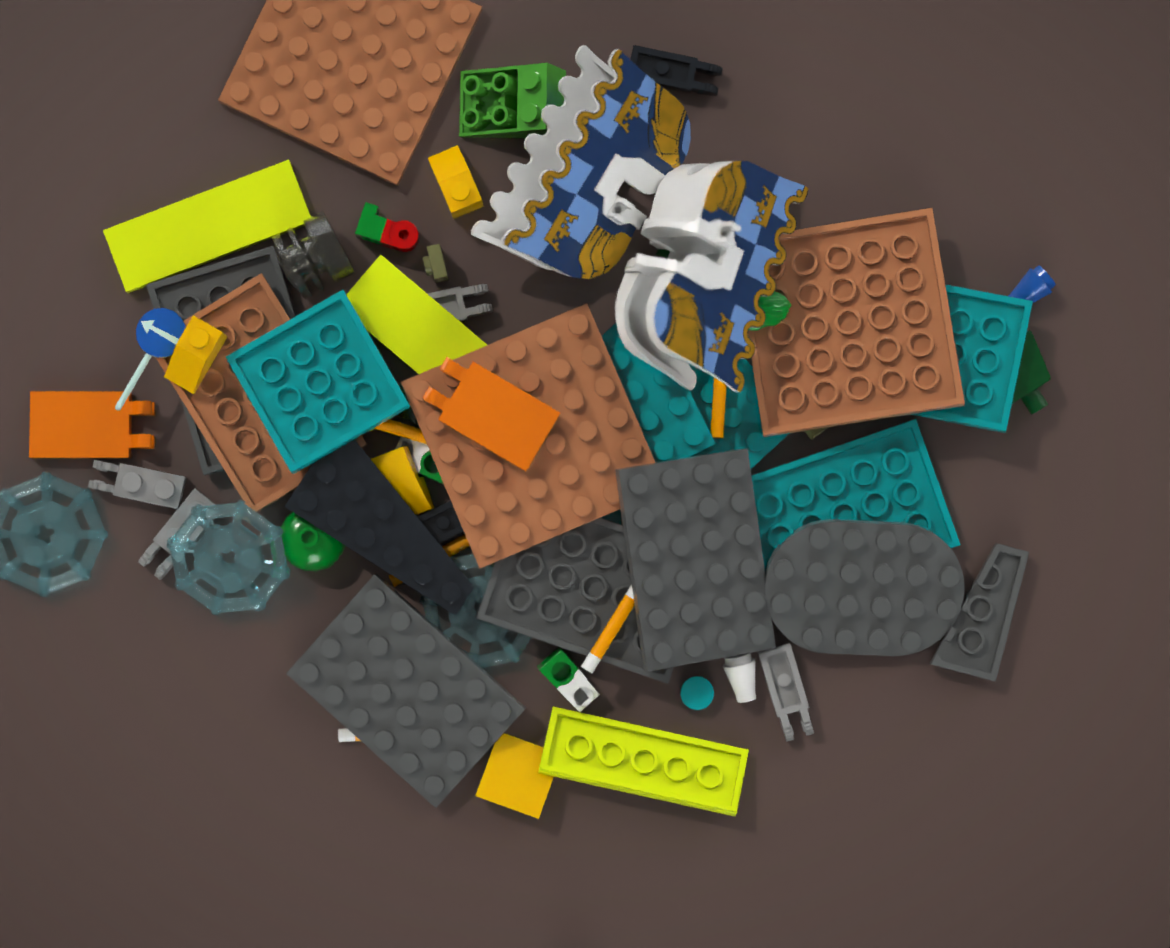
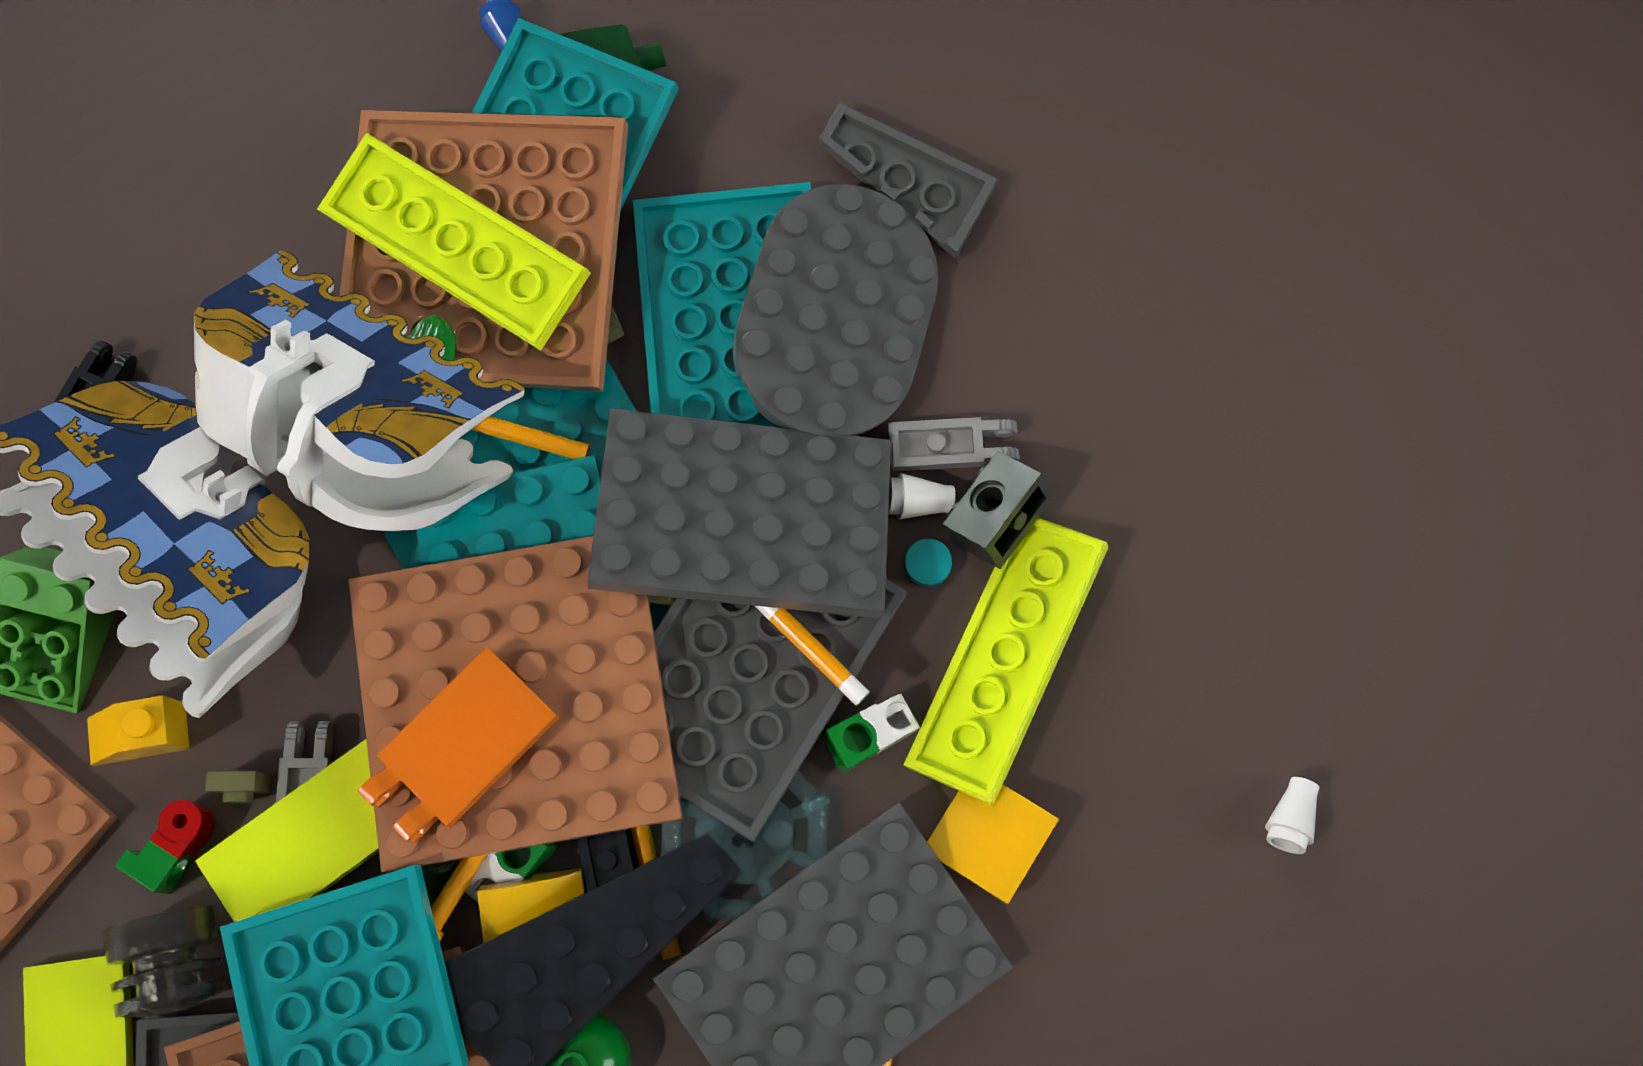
camera: 75 degrees left, 10 degrees down
none -> neon yellow tile [317,133,591,351]
none -> pearl dark grey brick [942,451,1055,569]

